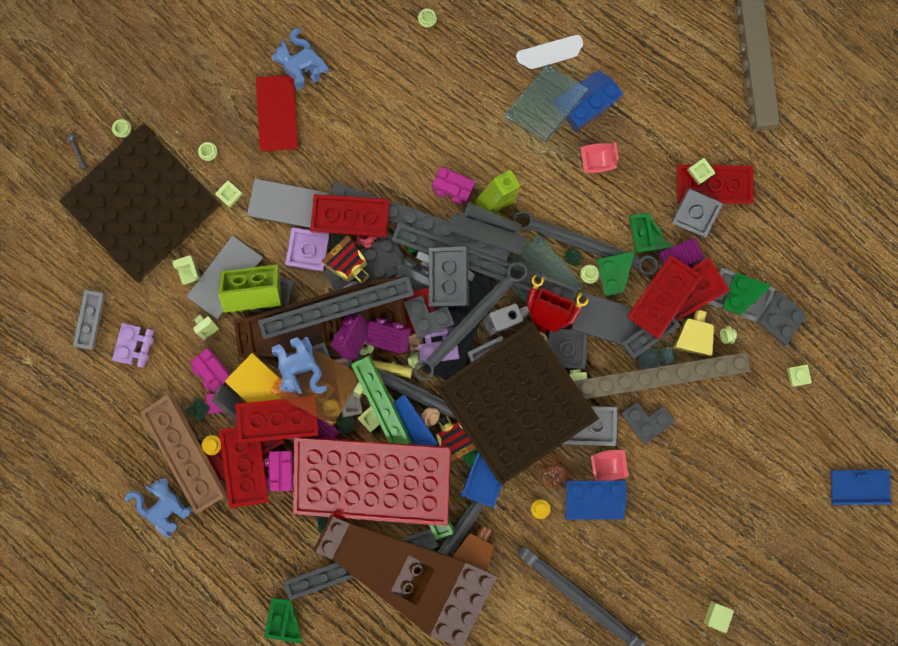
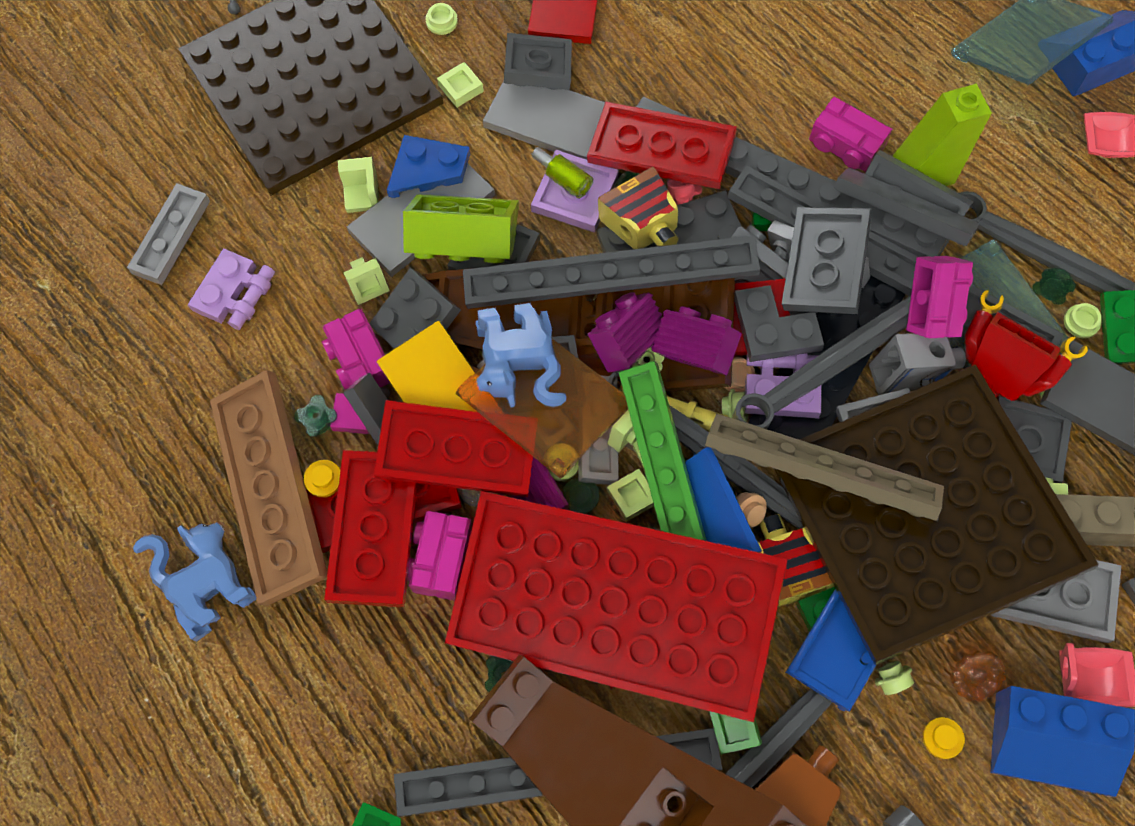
camera: 20 degrees right, 15 degrees down
none -> dark grey plate [369,268,461,348]
none -> blue wing [387,135,470,198]
none -> dark grey plate [504,33,572,90]
none -> clear neon green piece [532,147,594,199]
none -> dark tan plate [705,413,944,521]
none -> yellowish green plate [875,661,914,695]
none -> dark pink brick [906,256,973,338]

